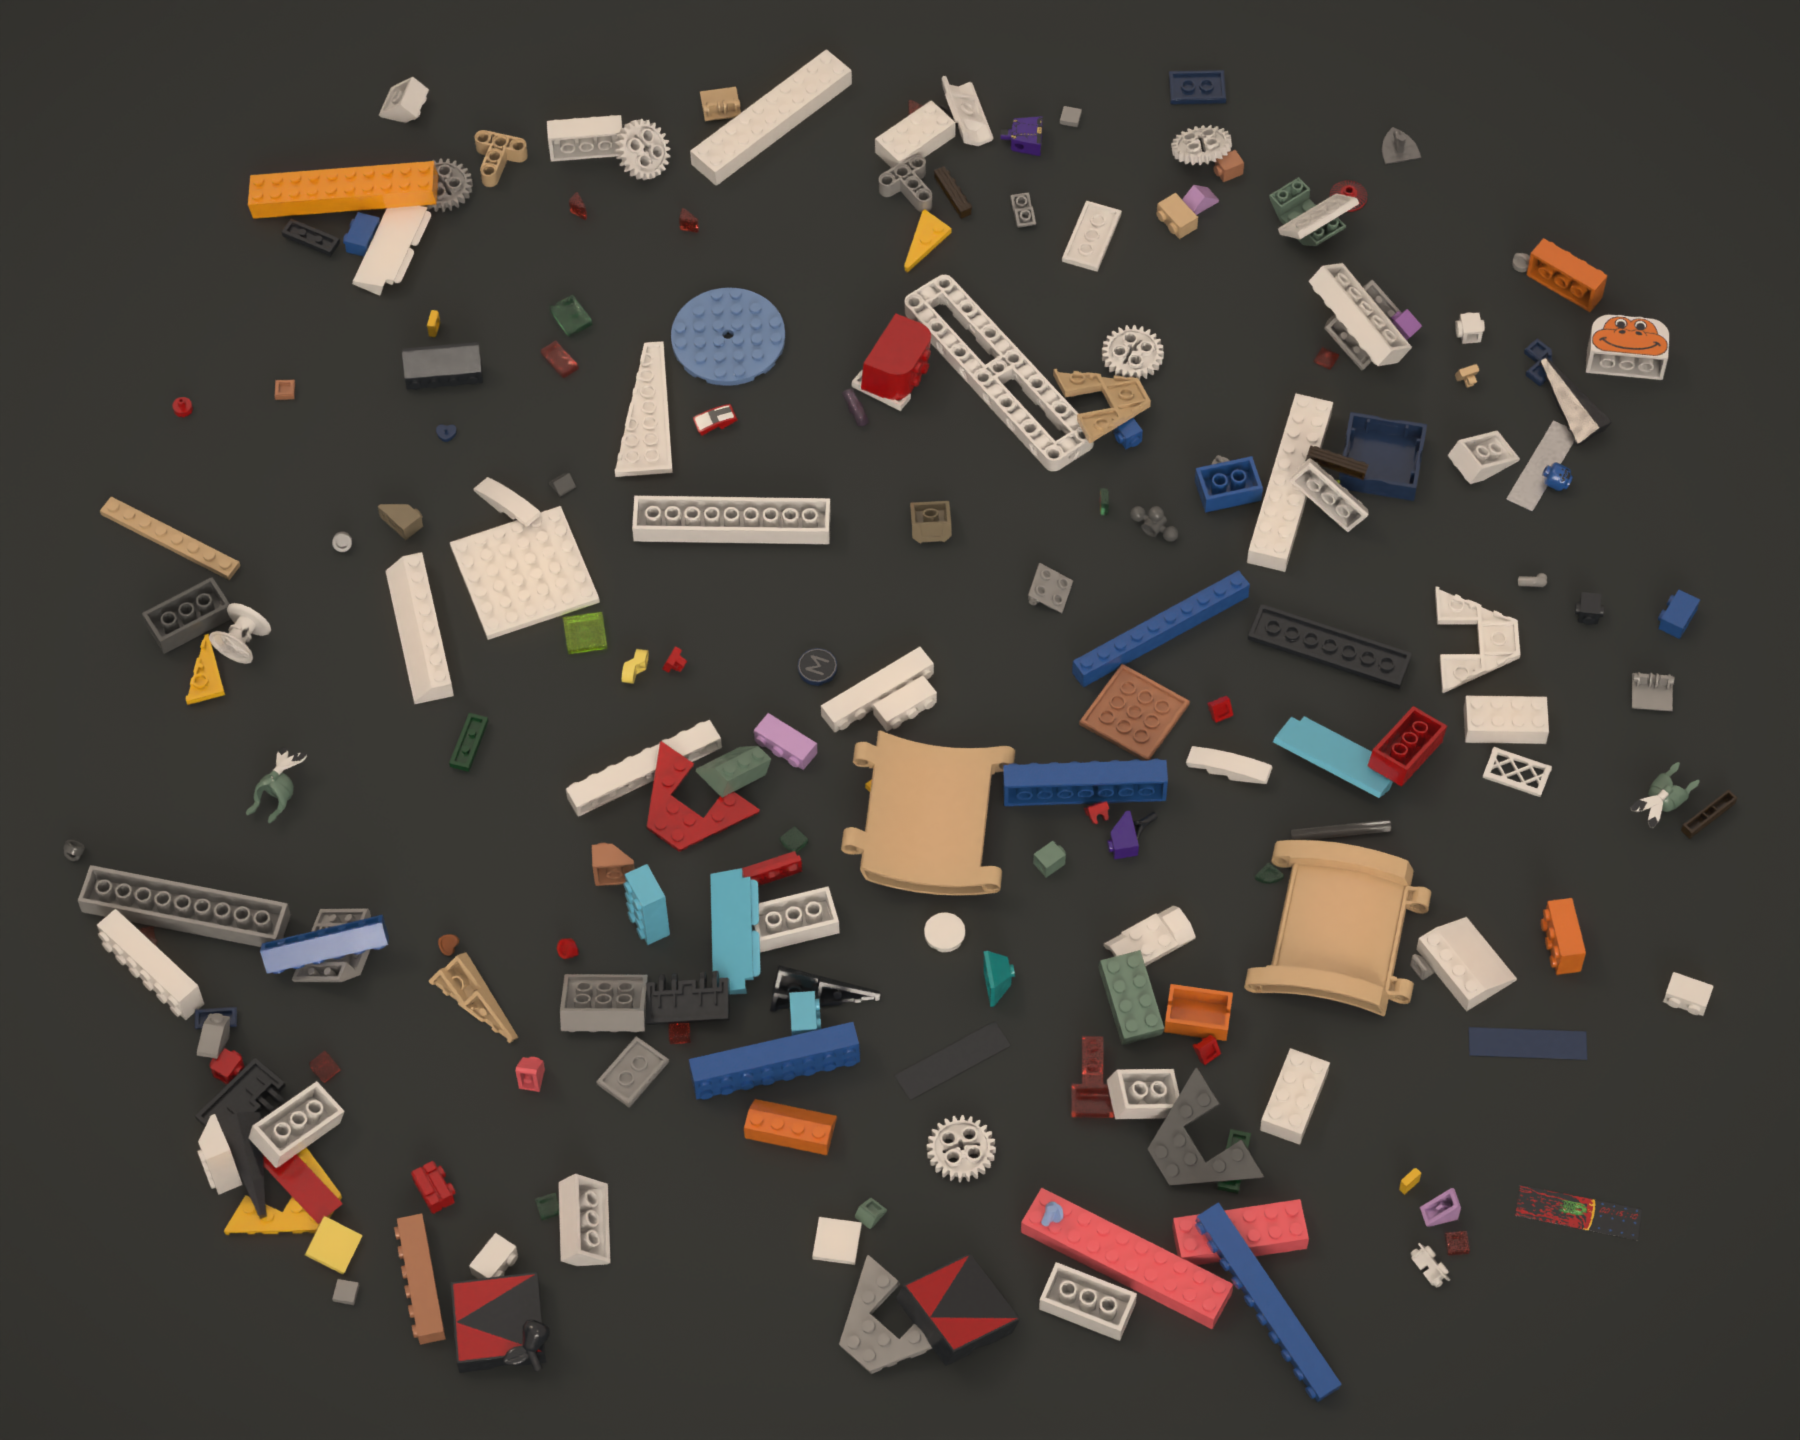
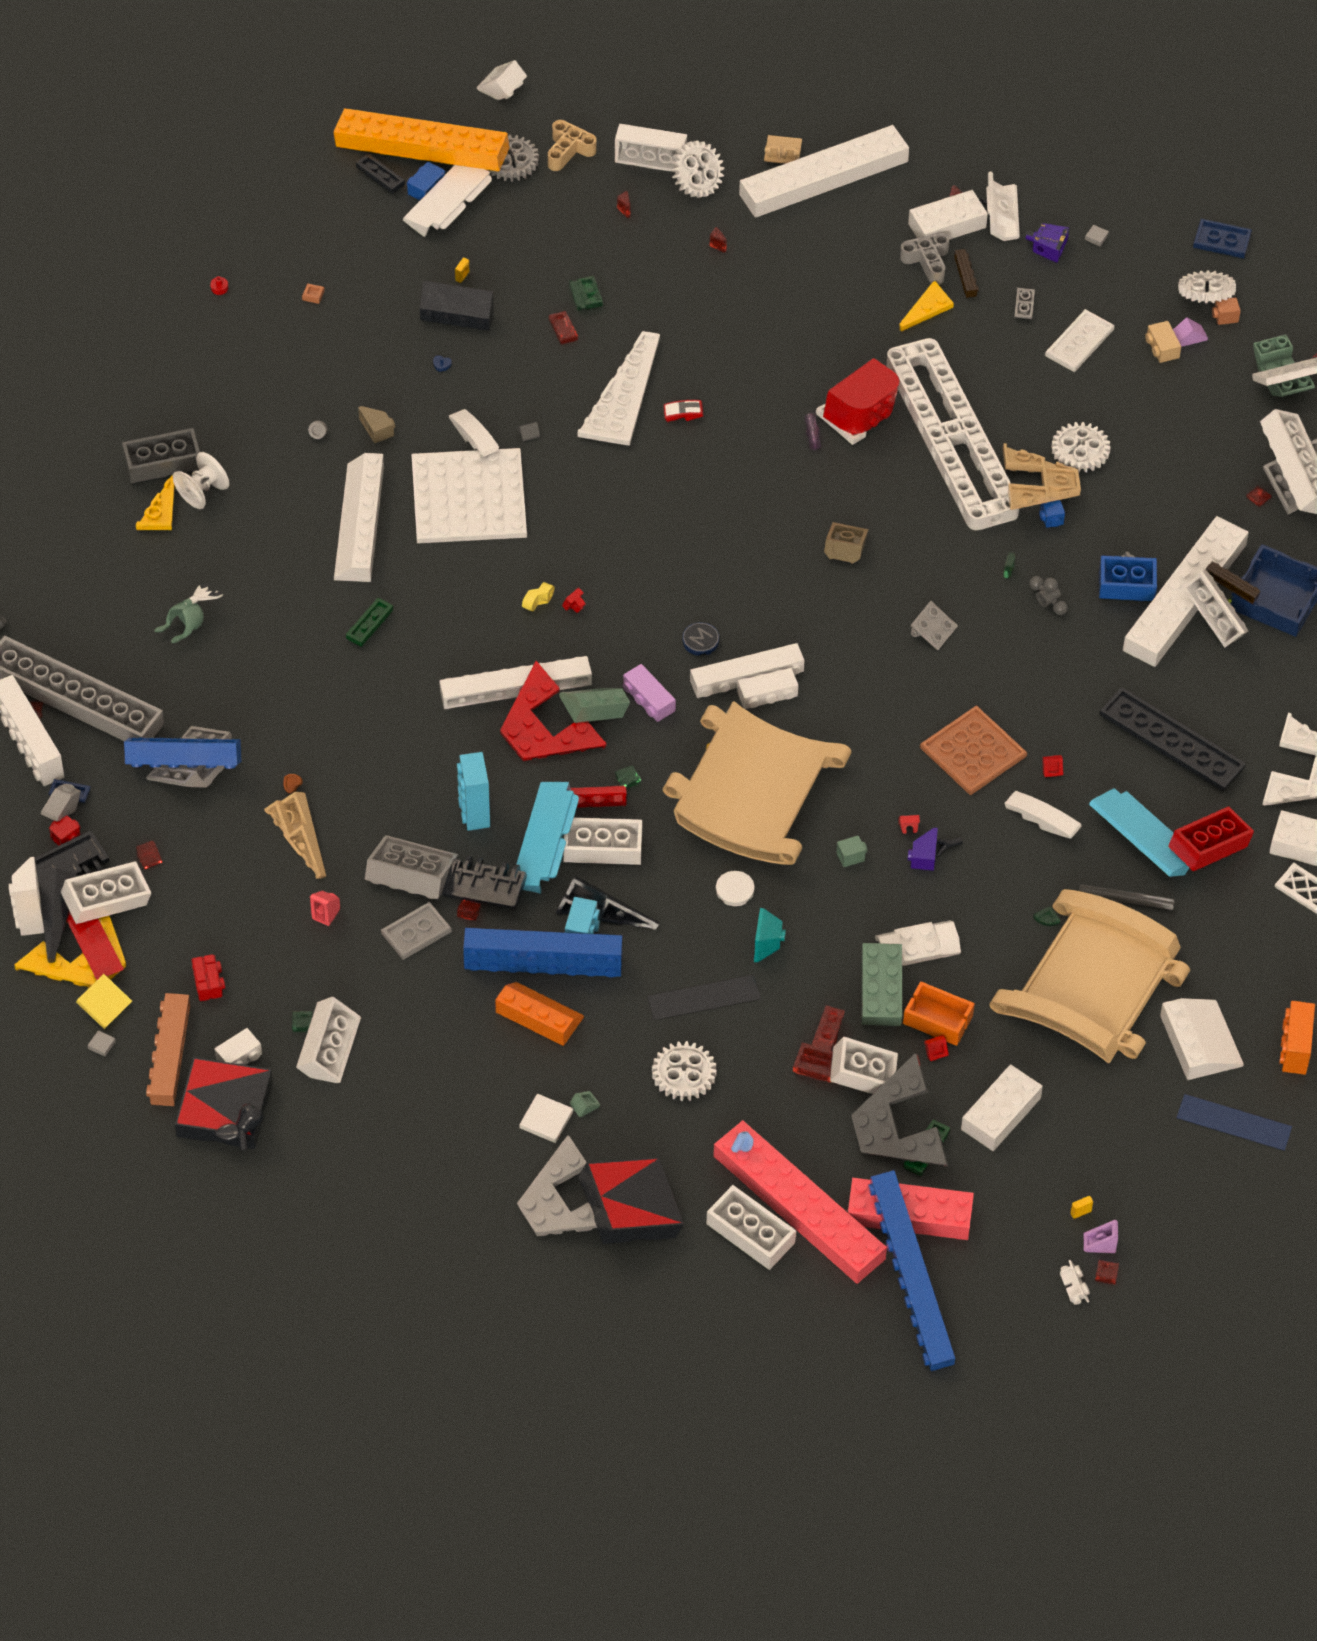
camera: 15 degrees right, 5 degrees down
tan plate [100,497,240,580] -> none
red tile [557,938,579,959] -> none
clear neon green tile [563,612,608,654] -> none
nougat slope [592,843,635,886] -> none
white brick [632,496,831,544] -> none
medium blue plate [671,288,785,386] -> none
blue brick [1003,759,1168,806] -> none
blue brick [1072,570,1250,687] -> none
light grey slope [1410,954,1434,980] -> none
black sticker [1515,1185,1642,1240] -> none

